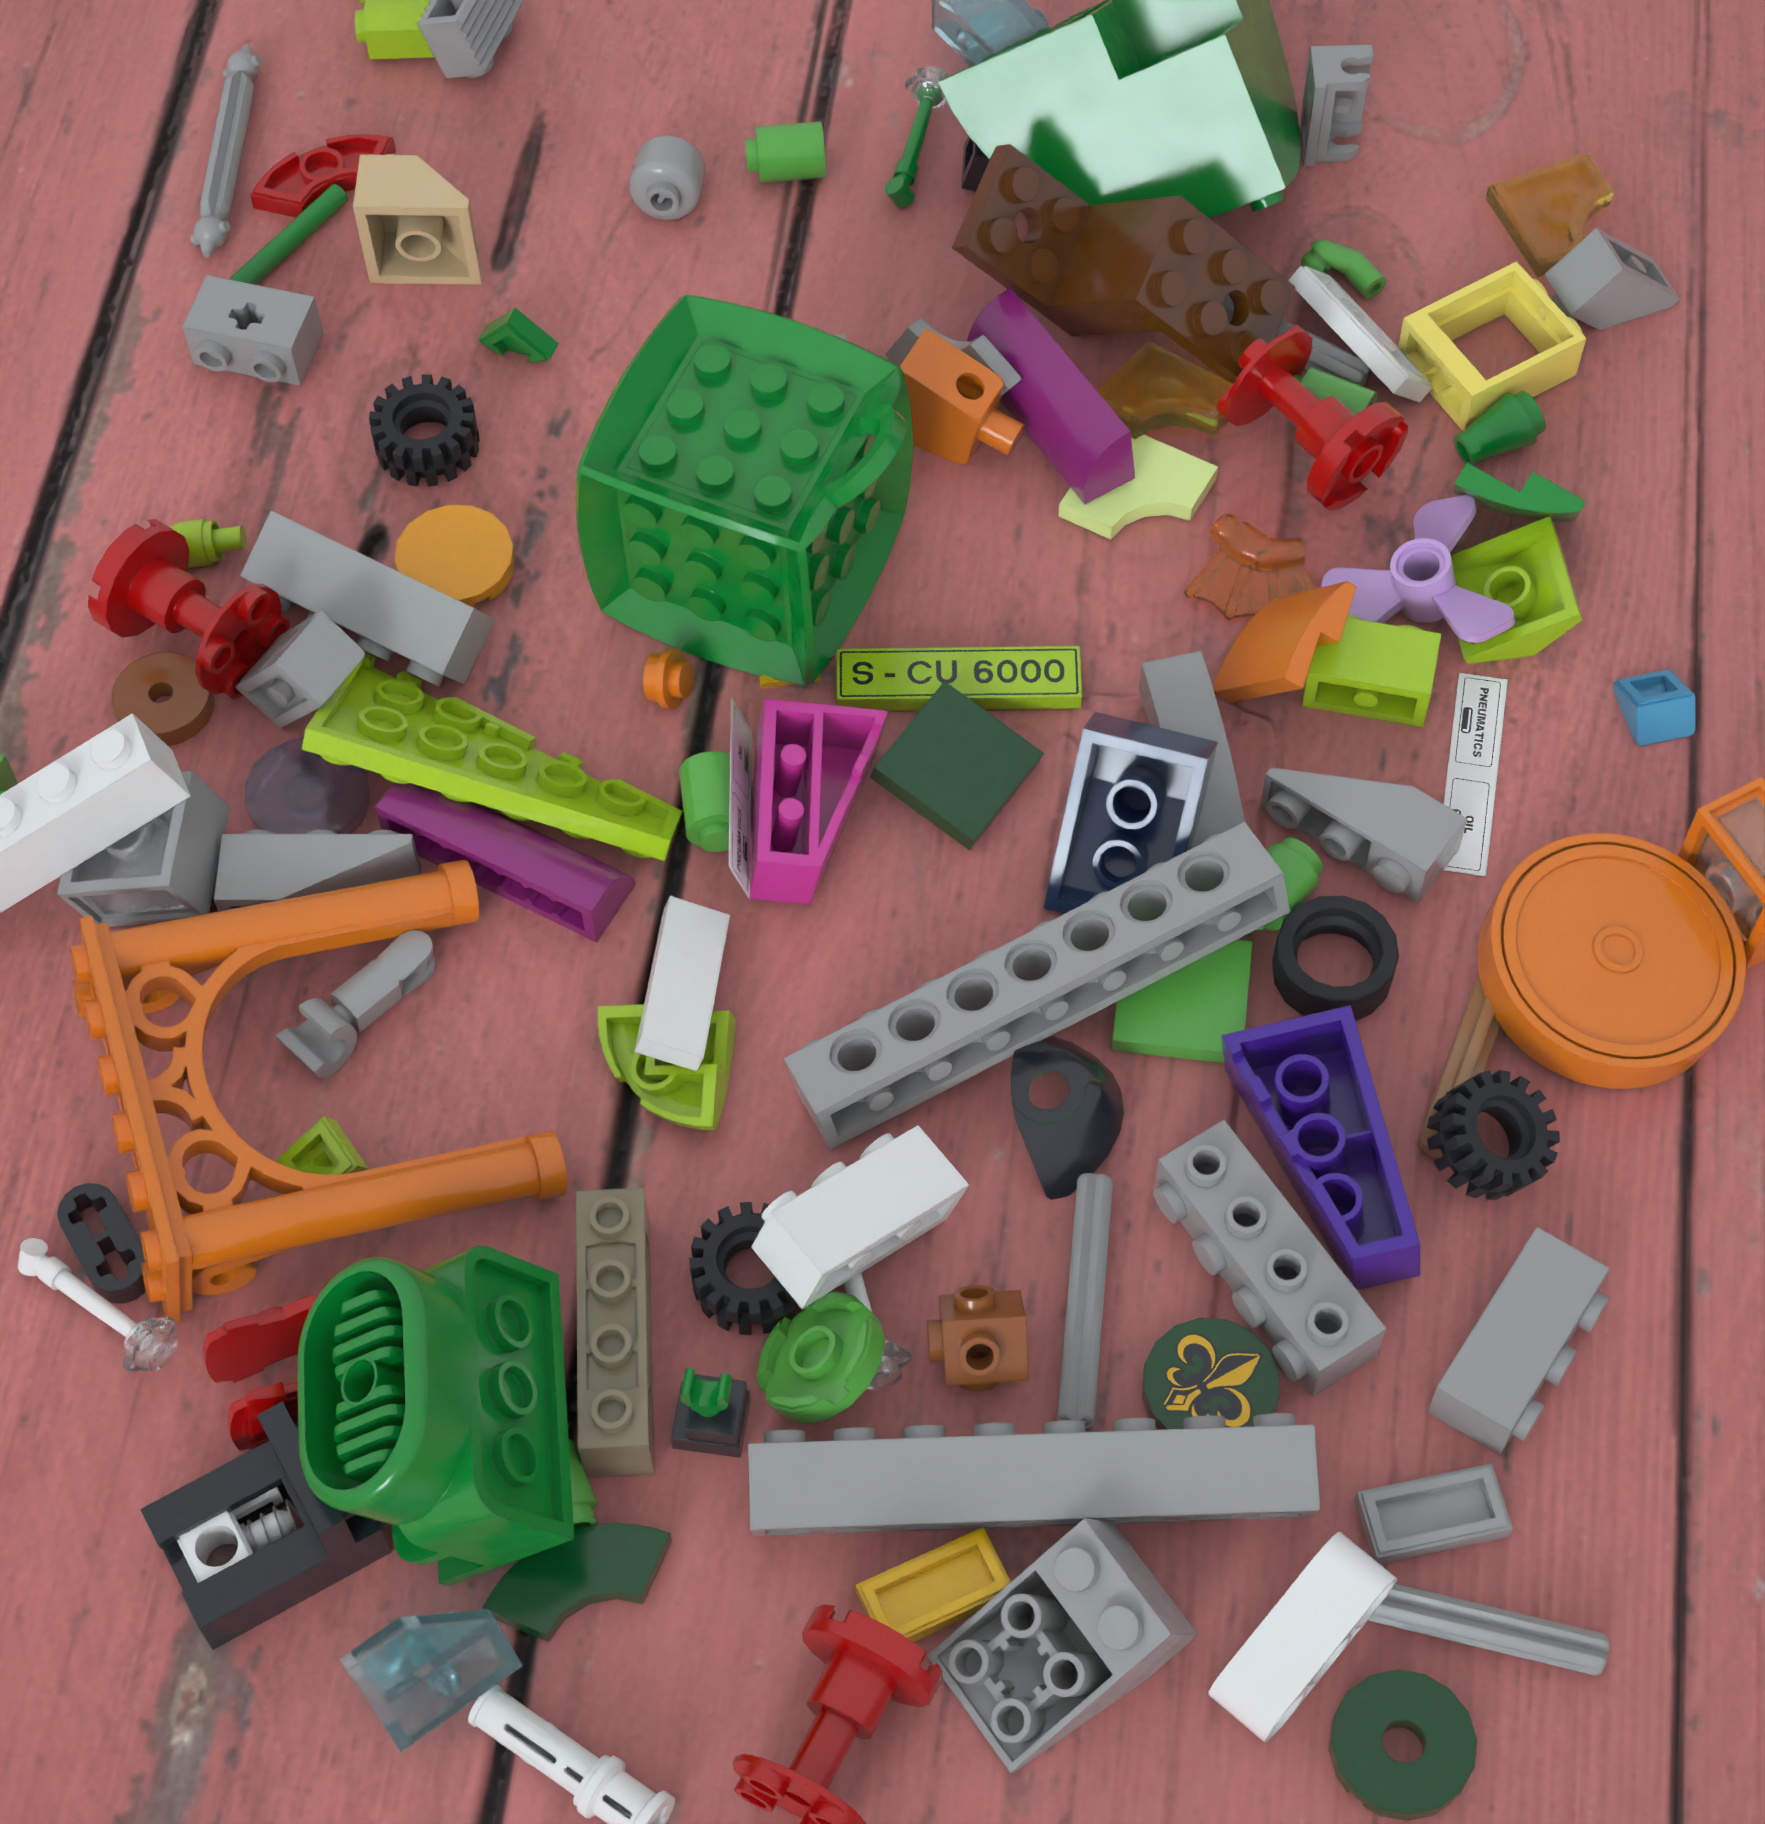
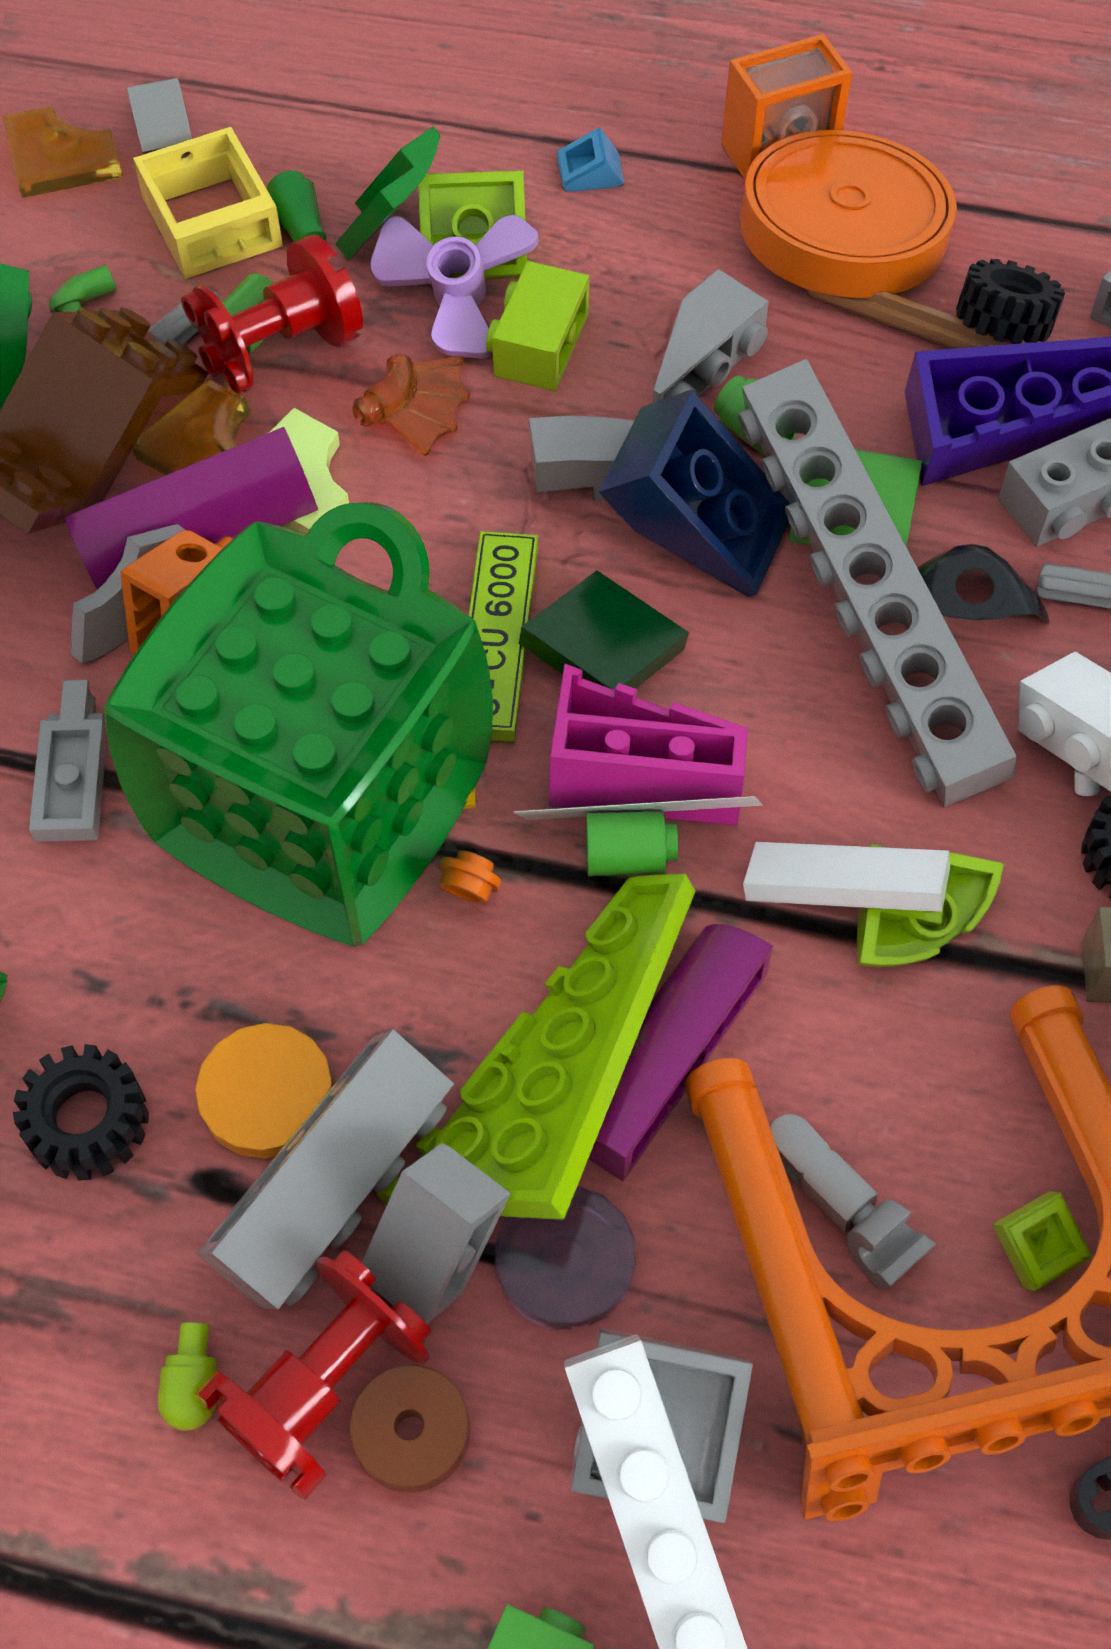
camera: 85 degrees left, 0 degrees up
light grey slope [214,830,421,912] -> none
orange slope [1213,581,1357,703] -> none
black tyre [1272,895,1399,1021] -> none
white tile [1288,266,1433,402] -> none
white sticker [1443,673,1508,877] -> none

